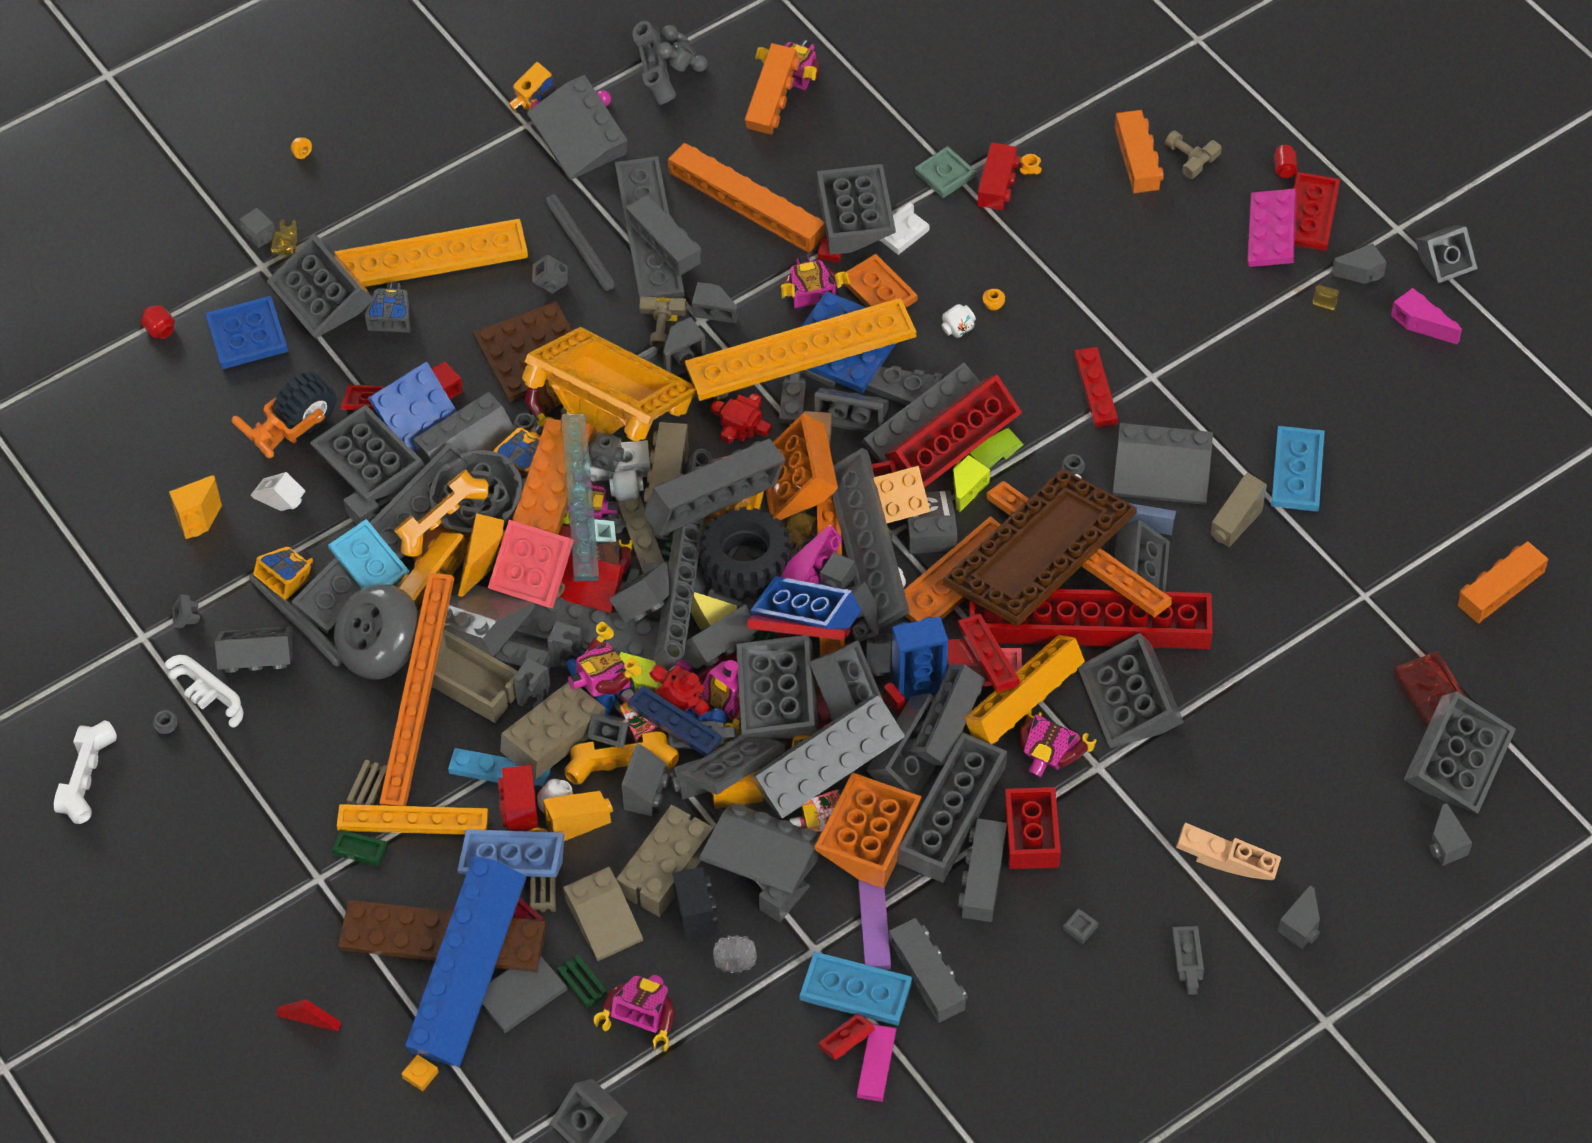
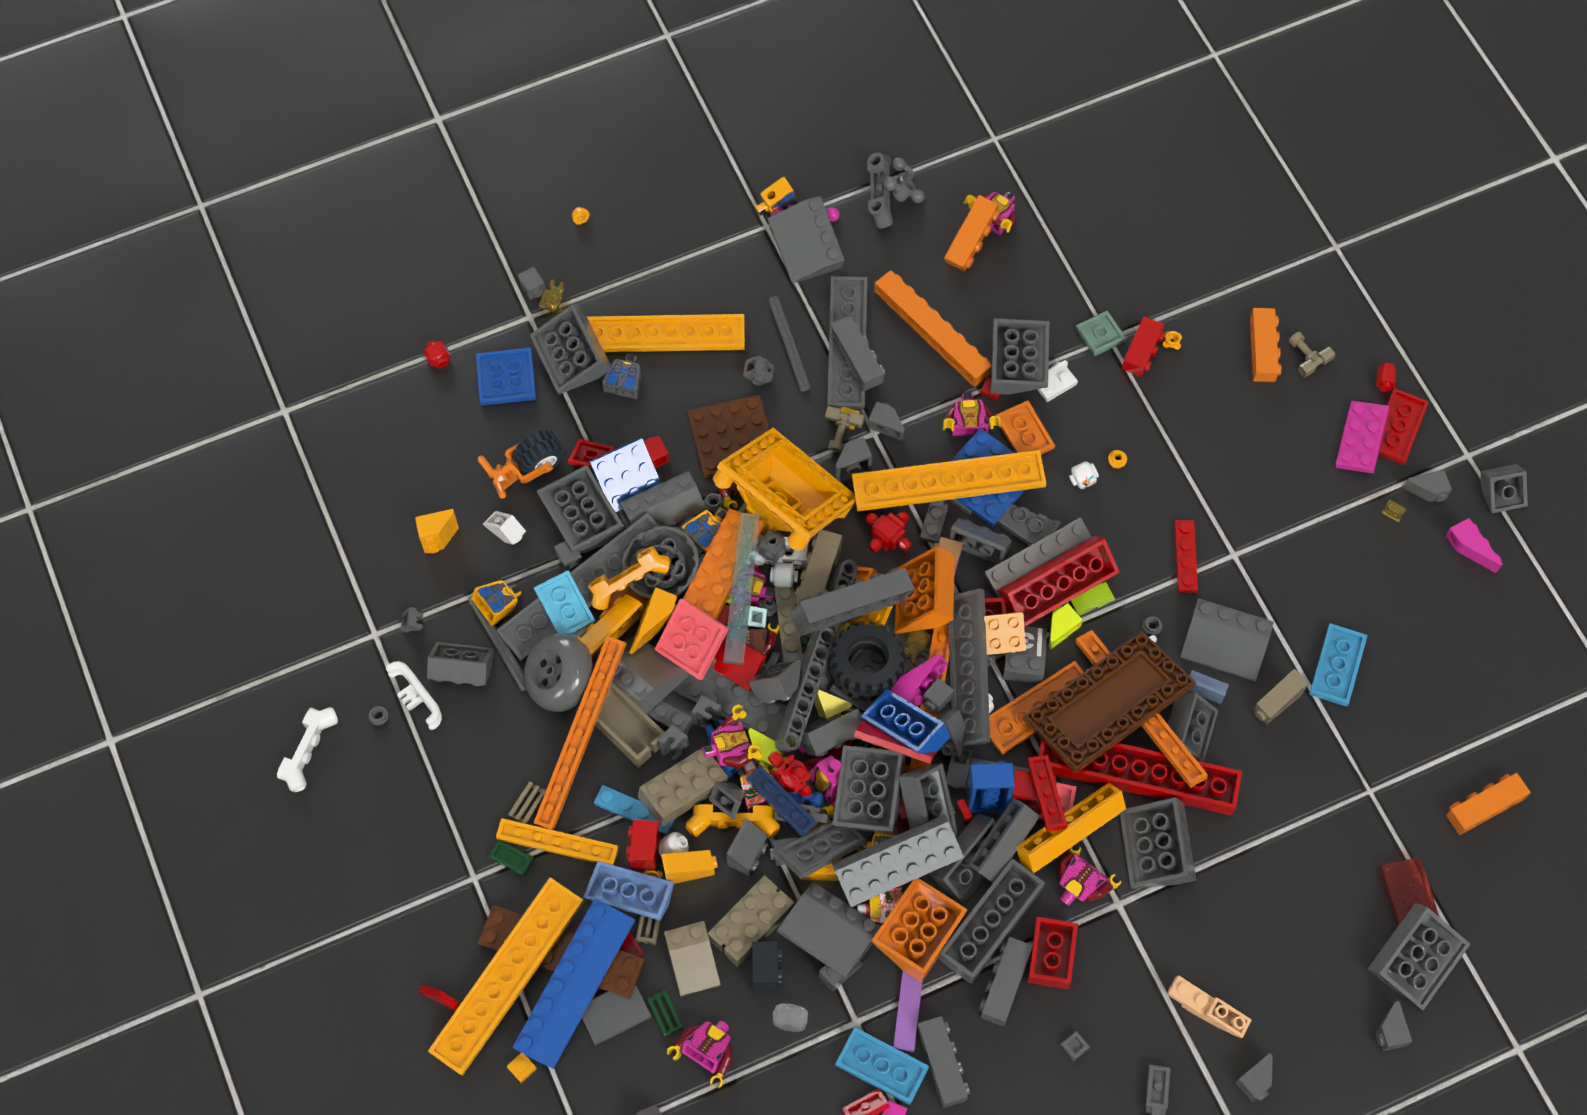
camera: 10 degrees right, 10 degrees up
none -> light orange plate [428,878,584,1076]

